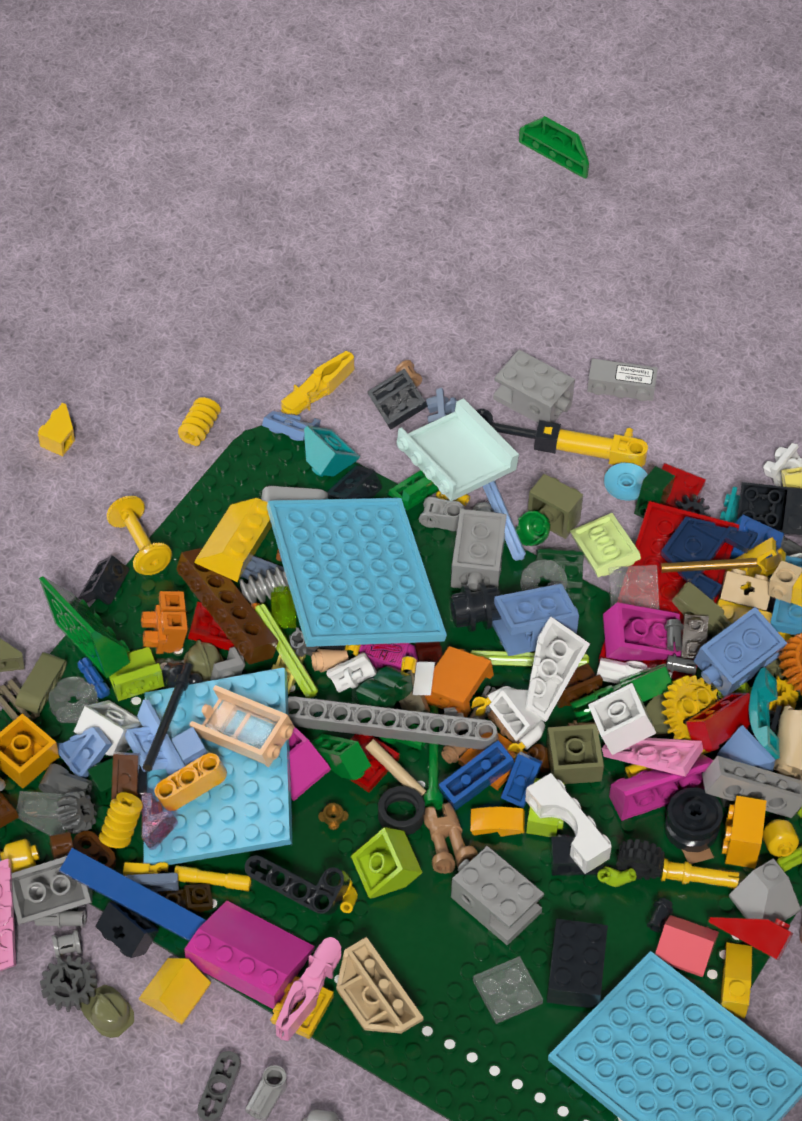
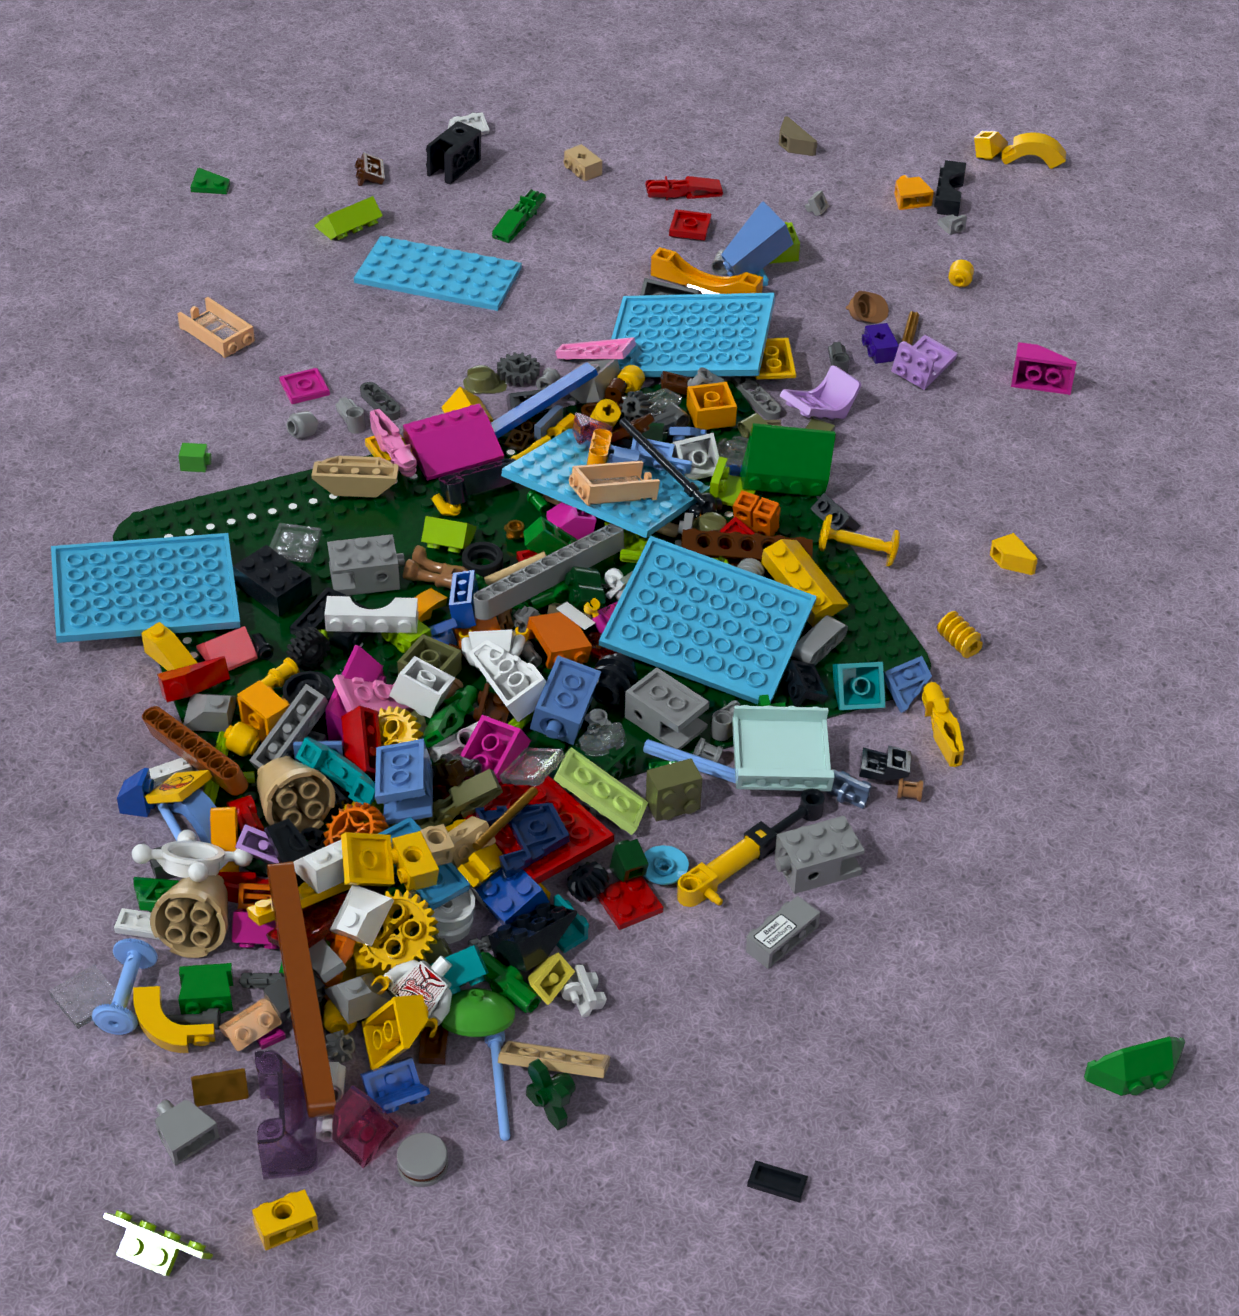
camera: 125 degrees right, 10 degrees down
none -> black plate [290,587,346,636]

